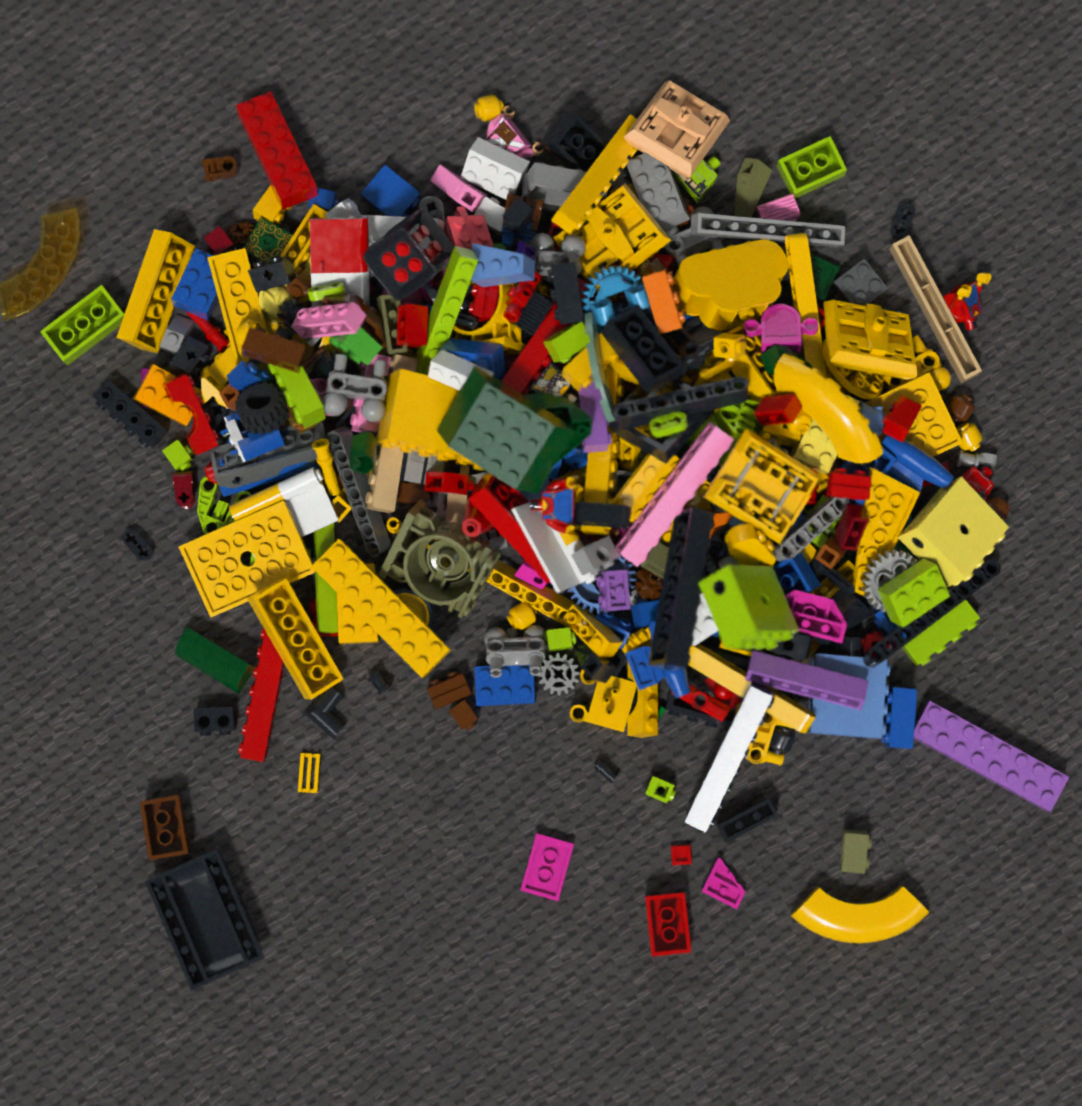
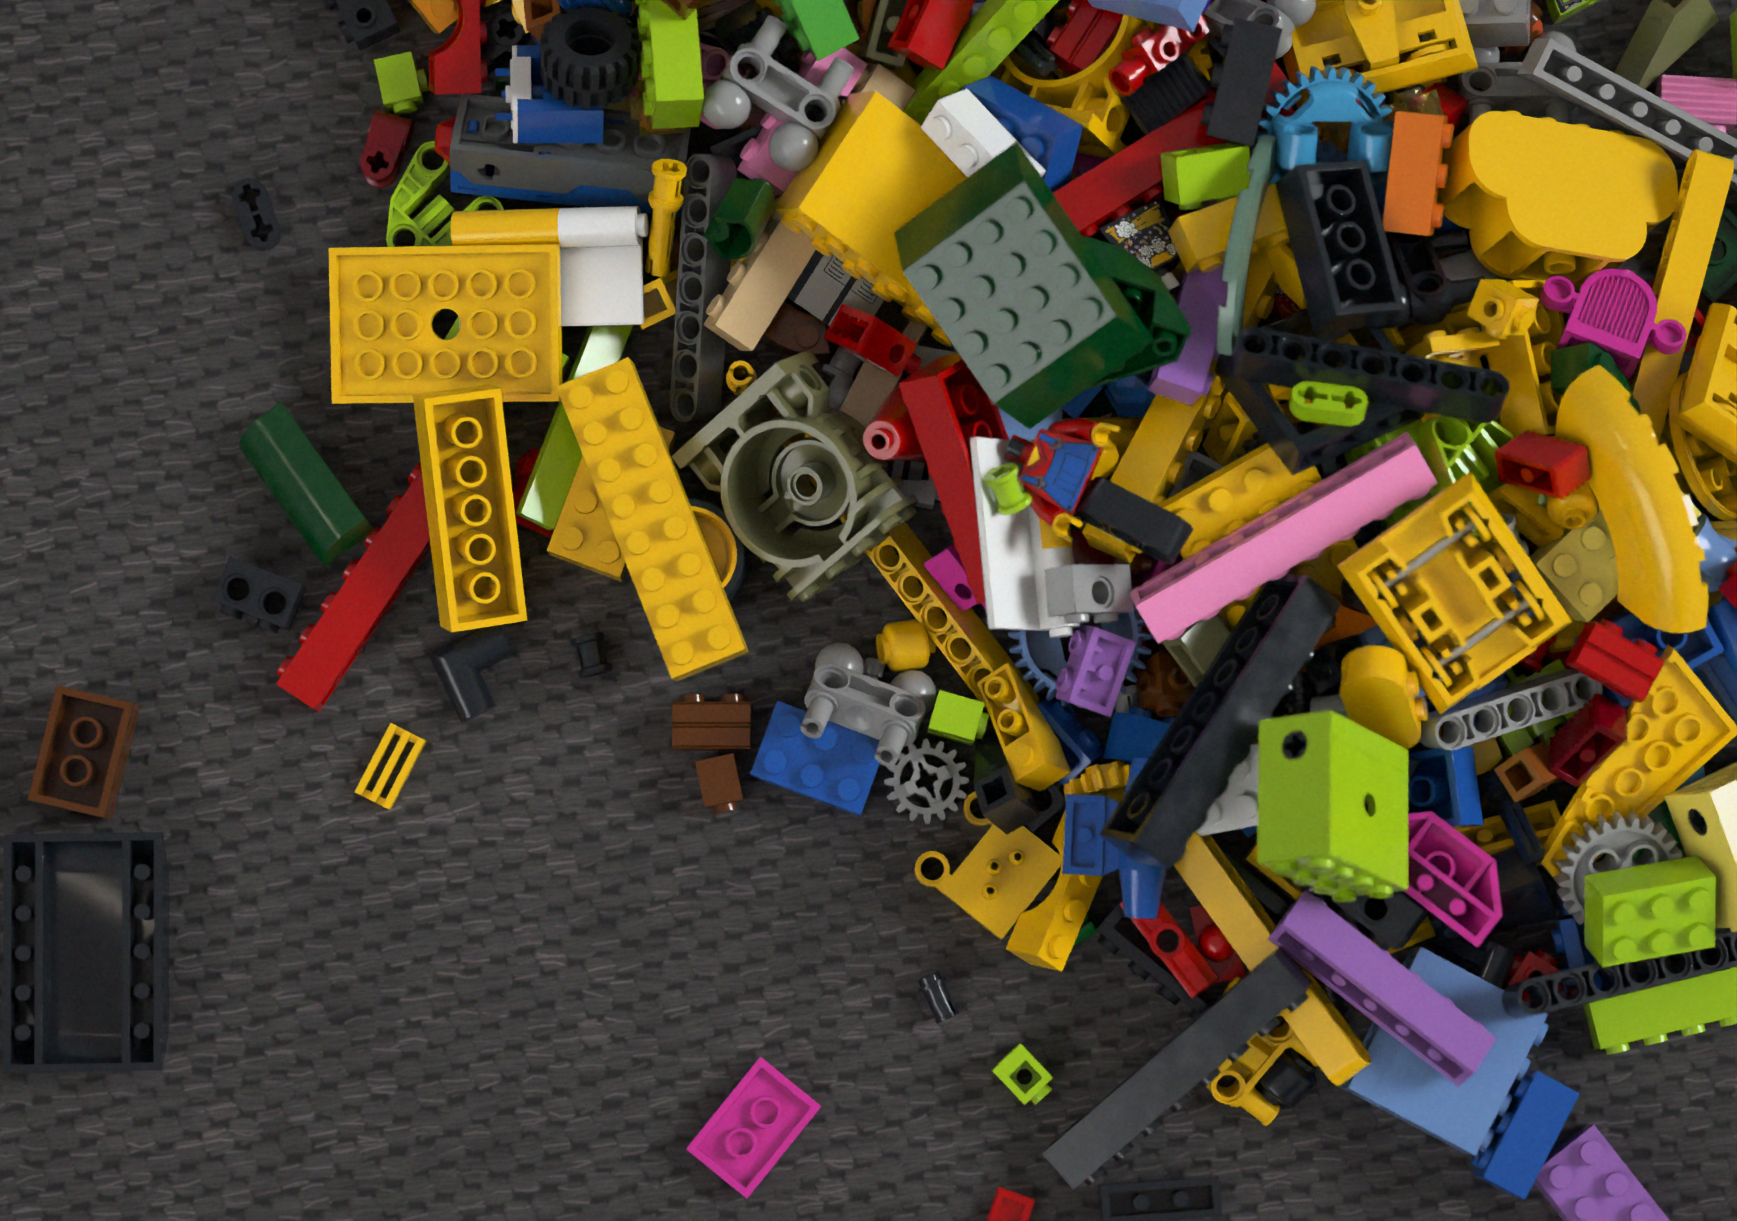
camera: 15 degrees right, 0 degrees up
none -> lime bush [983,463,1032,516]

